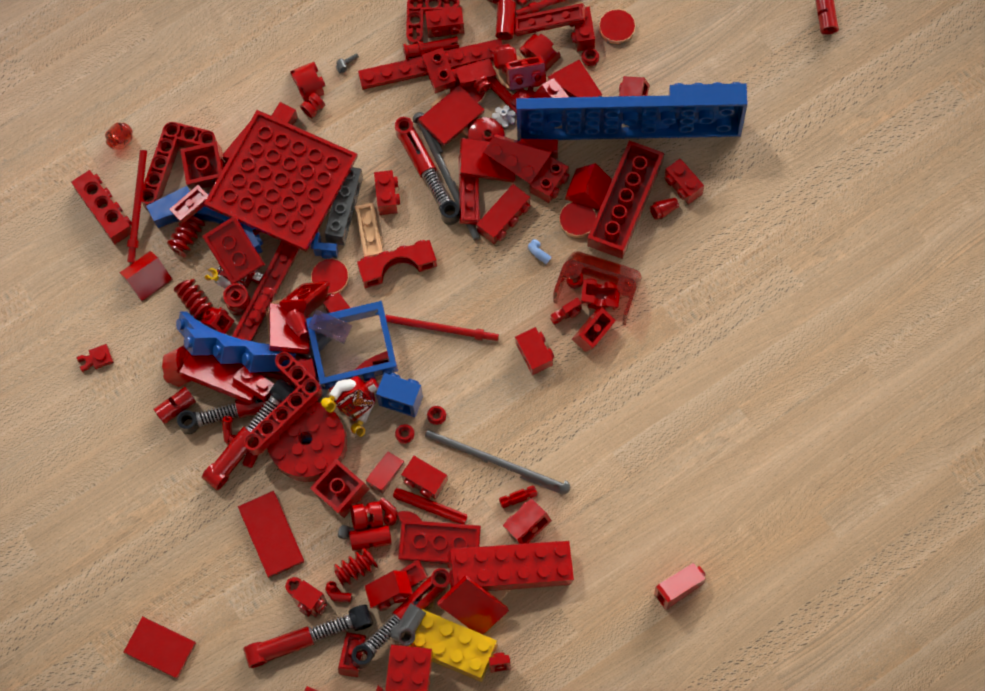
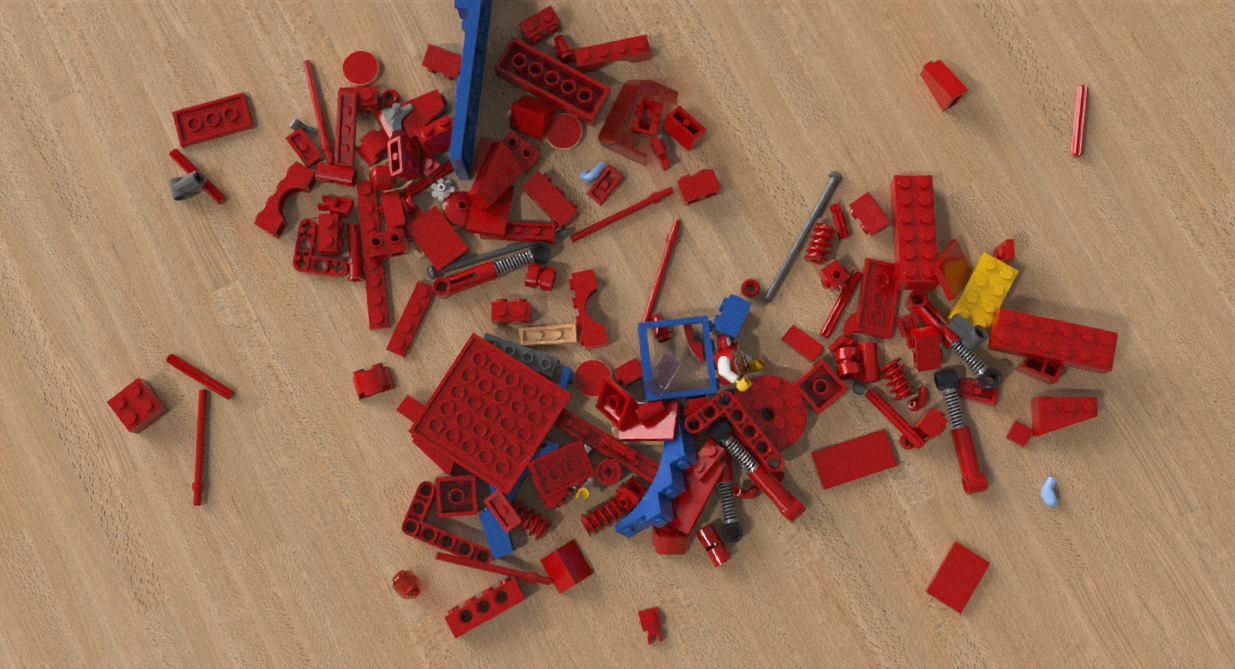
camera: 85 degrees left, 10 degrees up
red wheel [300,93,326,119] -> none
dark grey hand [336,53,359,73] -> none
red plate [395,424,415,444] -> none
red brick [401,455,448,500] -> none
none -> red plate [317,195,355,218]
none -> piece [375,103,414,141]
none -> red plate [386,280,434,358]
none -> red wheel [525,263,557,292]
none -> red brick [542,489,572,511]
none -> red bar [570,186,674,242]
none -> red arch [574,34,651,74]
none -> red slope [586,164,625,206]
none -> red cone [651,313,672,343]
none -> red piece [804,223,838,265]
none -> red brick [818,260,850,292]
none -> red axle [865,388,926,449]

